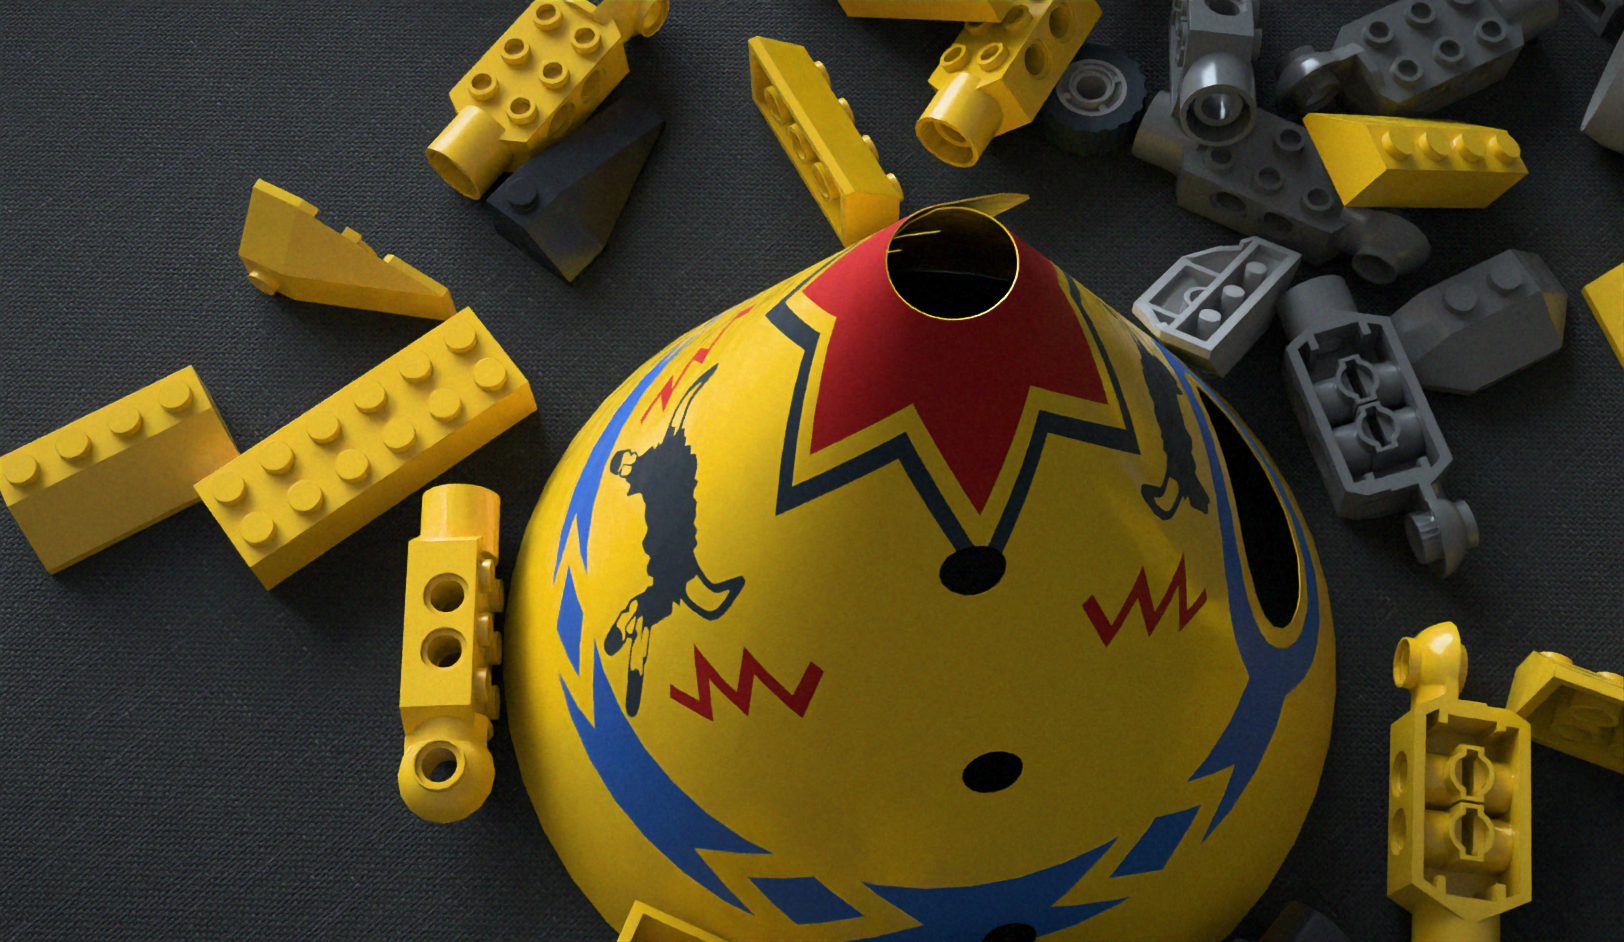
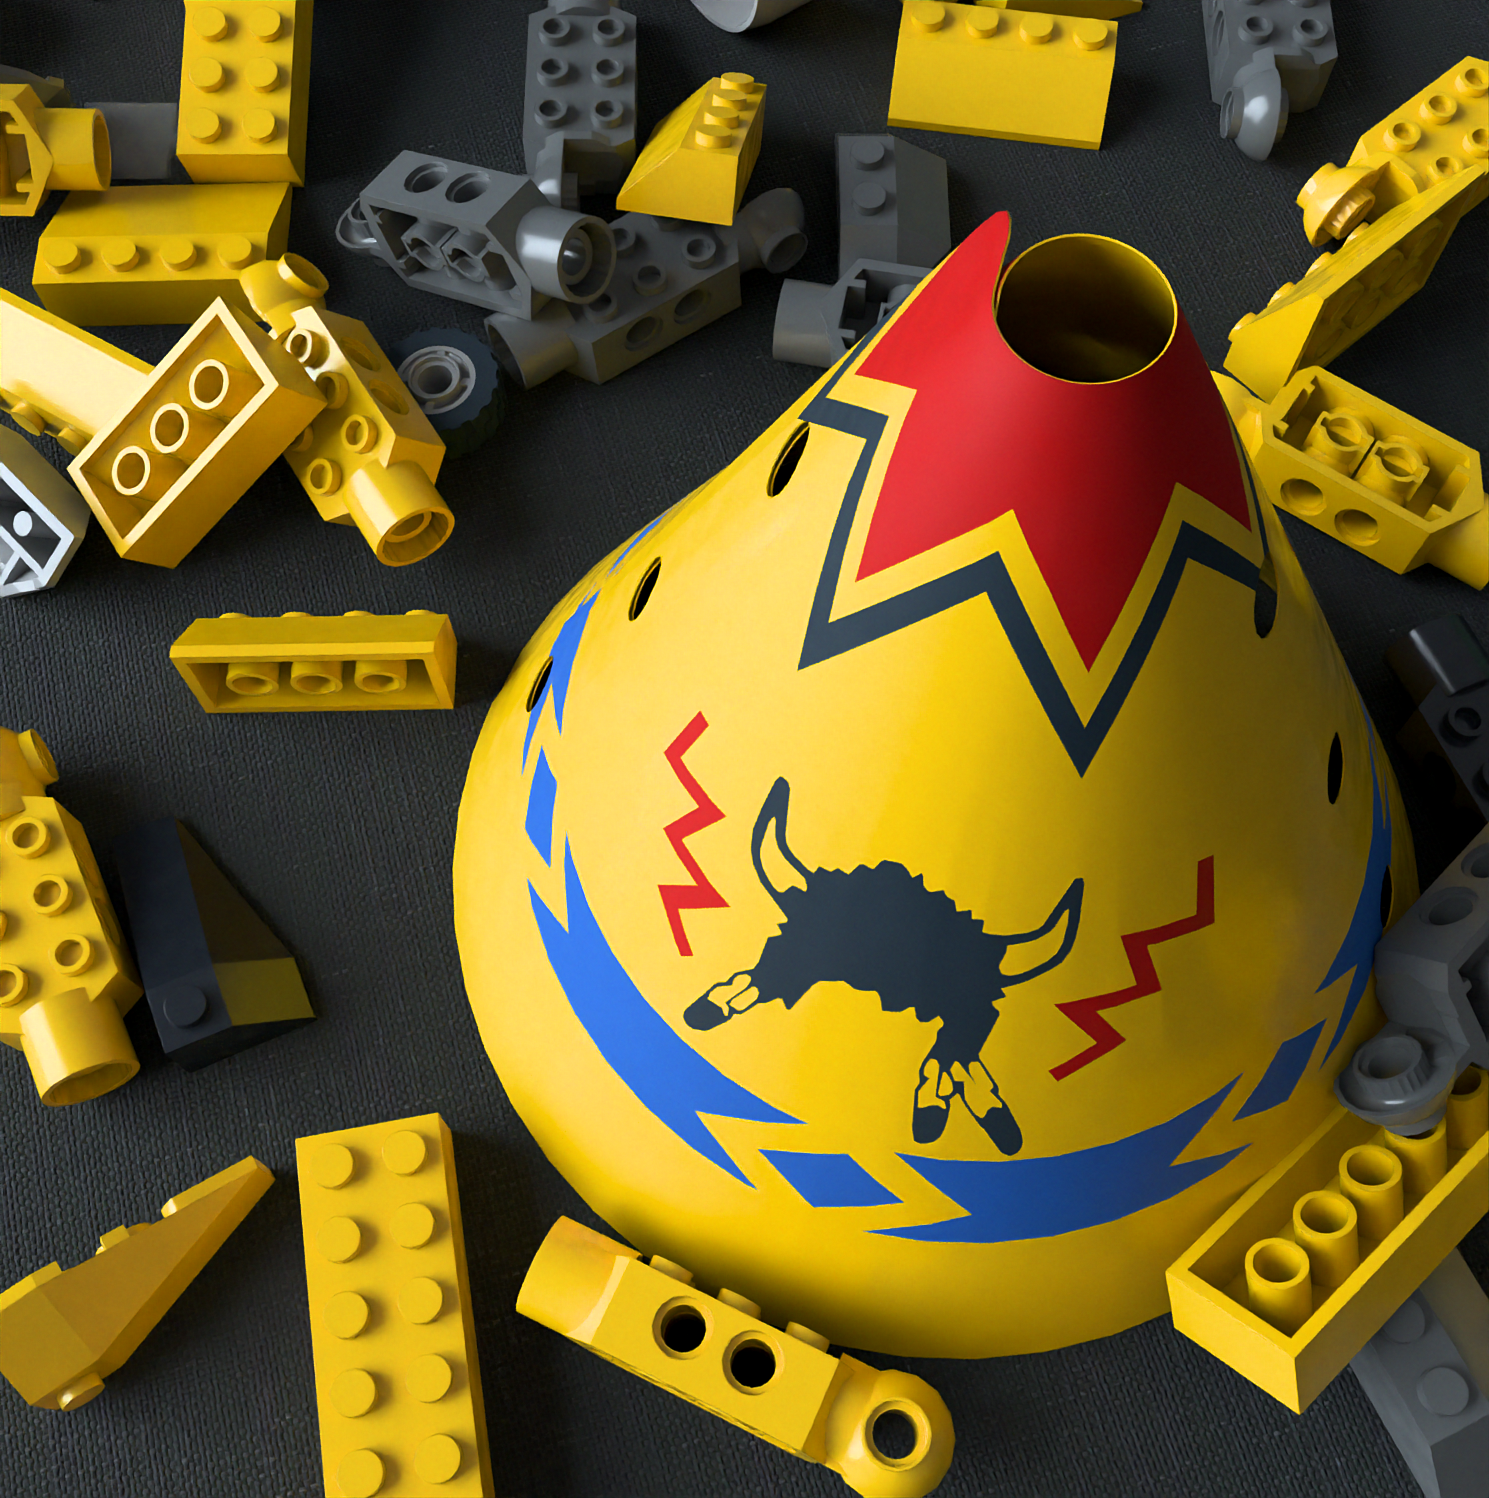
camera: 65 degrees left, 0 degrees up
light grey wedge [1132,236,1303,378] -> none

